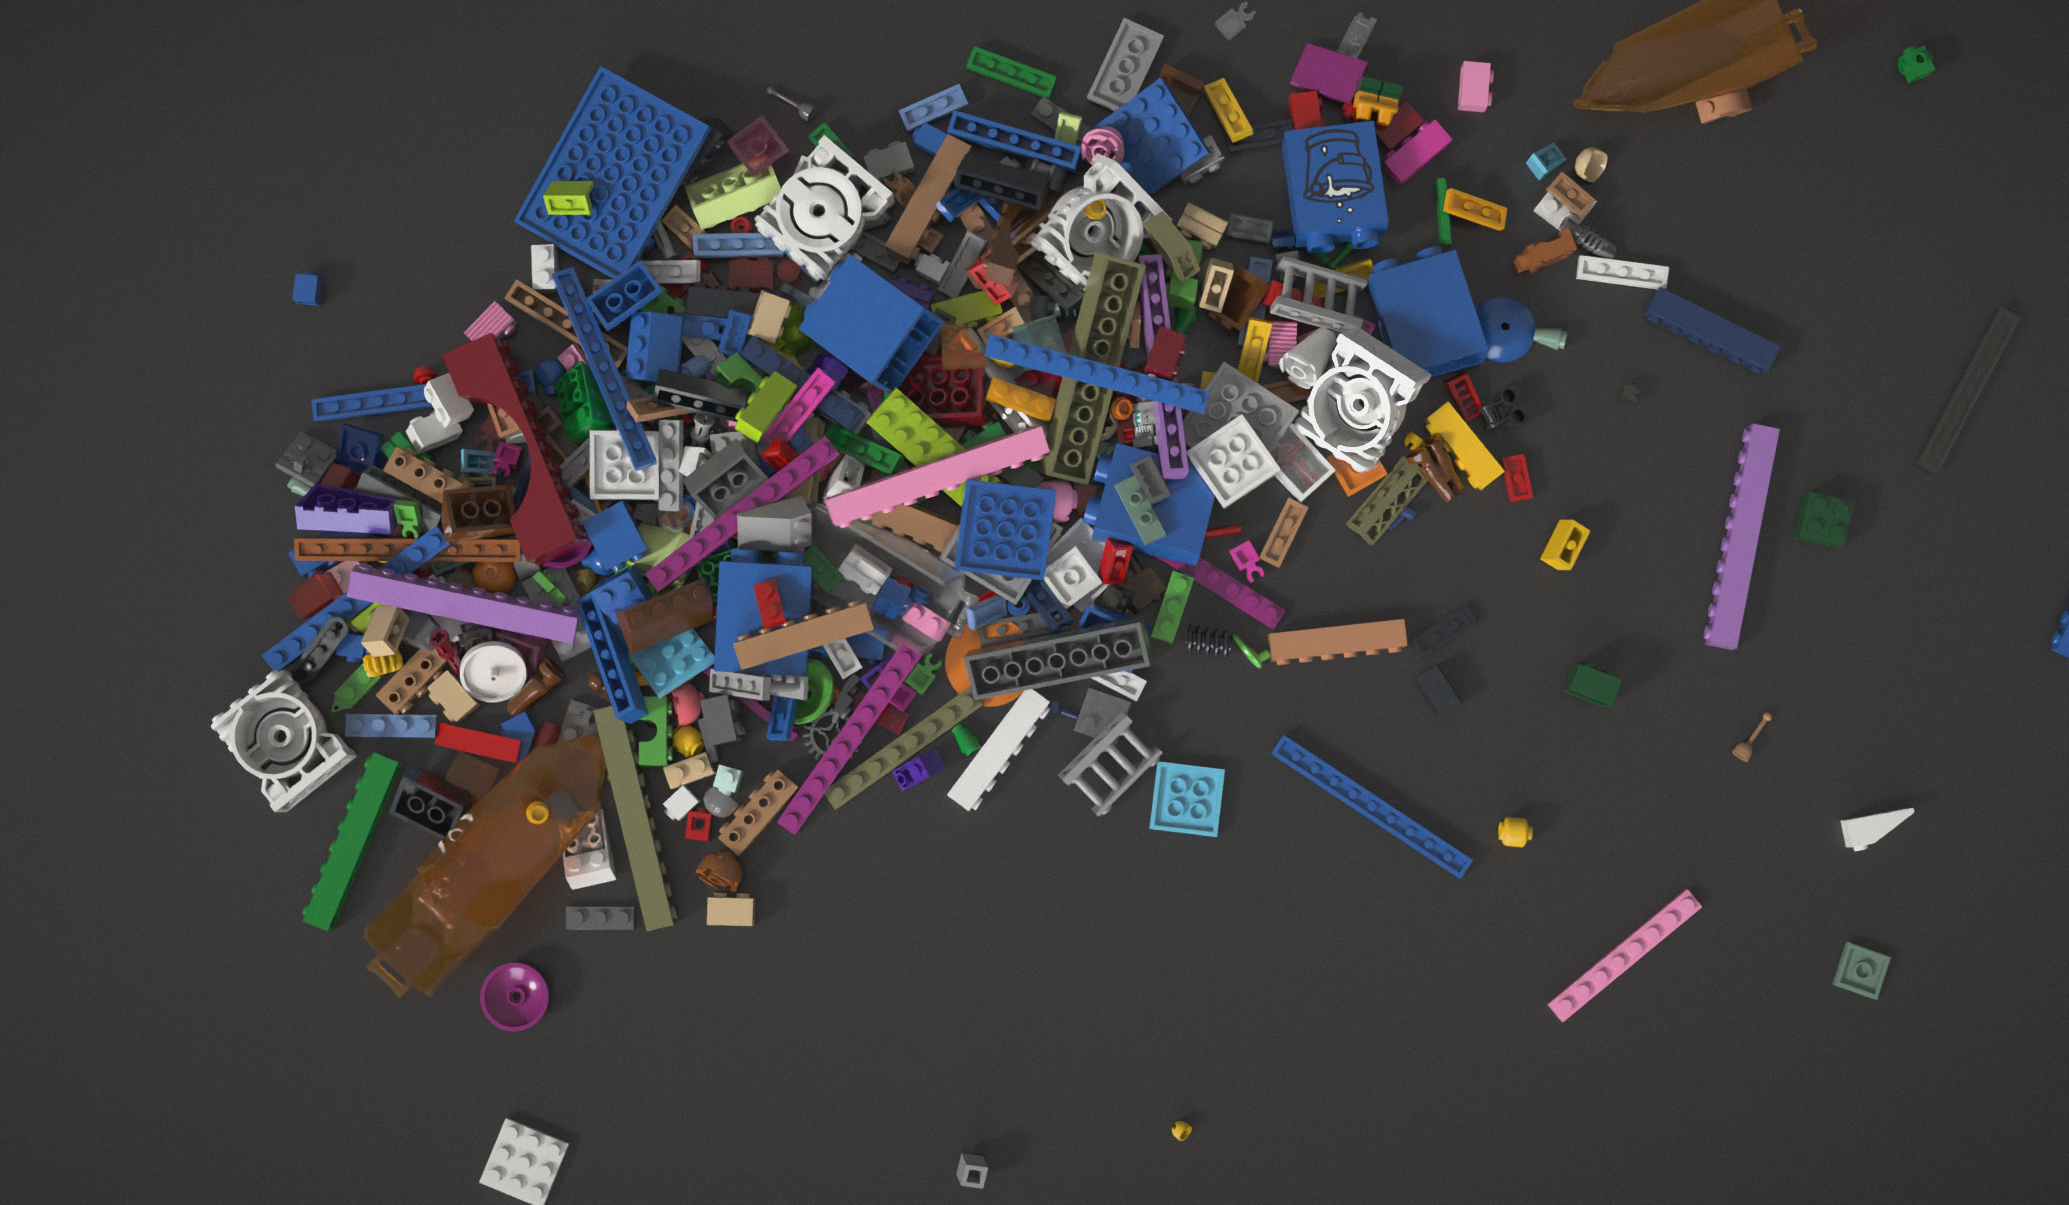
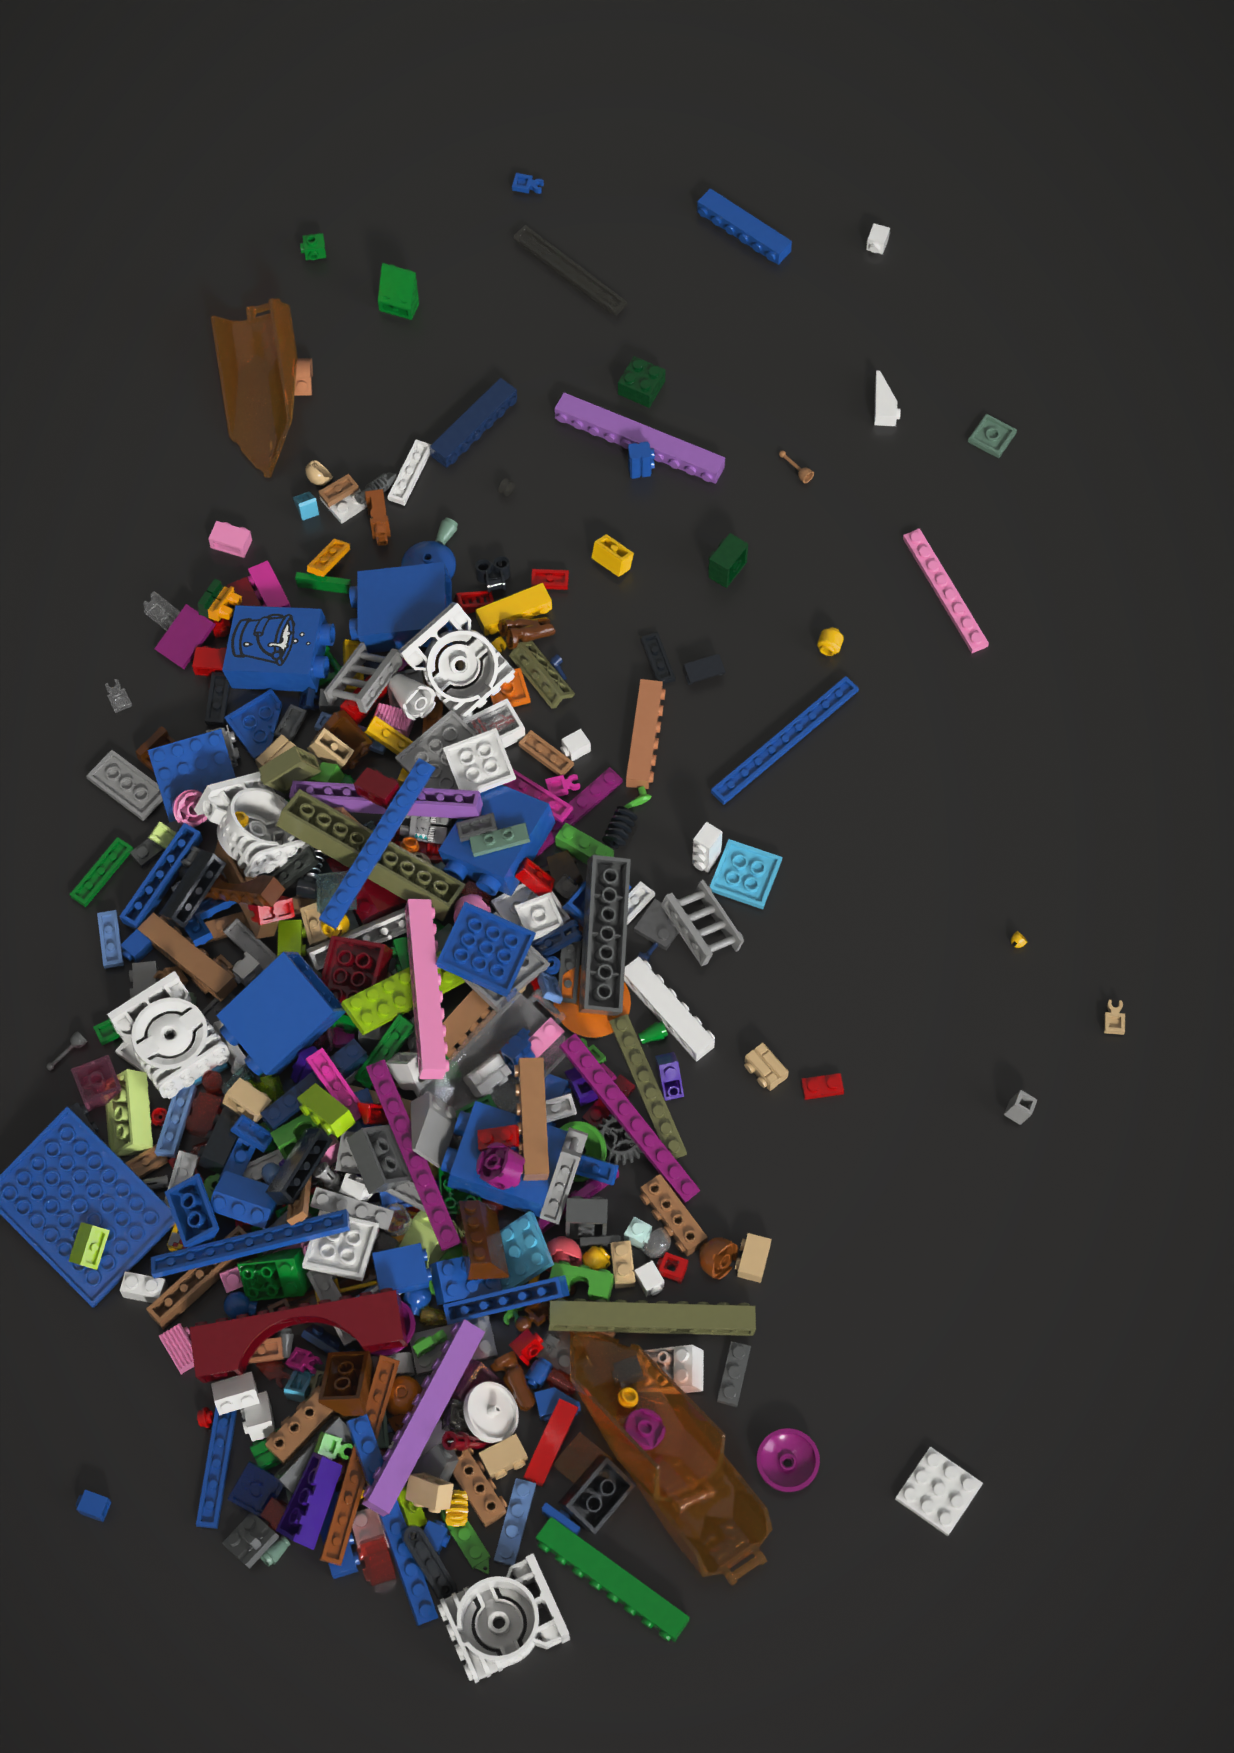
camera: 80 degrees left, 20 degrees down
dark grey slope [832,673,860,724] -> none
clear orange wing [941,324,987,370] -> none
light orange plate [985,377,1057,422] -> none
yellow plate [1204,78,1253,143] -> none
none -> blue plate [224,689,282,761]
none -> green slope [378,263,419,320]
none -> magenta brick [476,1142,525,1190]
none -> dark pink plate [502,769,573,823]
none -> red brick [509,1328,544,1366]
none -> blue brick [525,1357,553,1390]
none -> blue plate [542,1503,580,1535]
none -> white brick [560,729,591,761]
none -> magenta tile [623,1408,666,1450]
none -> blue brick [628,441,655,479]
none -> white brick [692,822,723,873]
none -> tan brick [744,1043,789,1091]
none -> red plate [801,1073,844,1100]

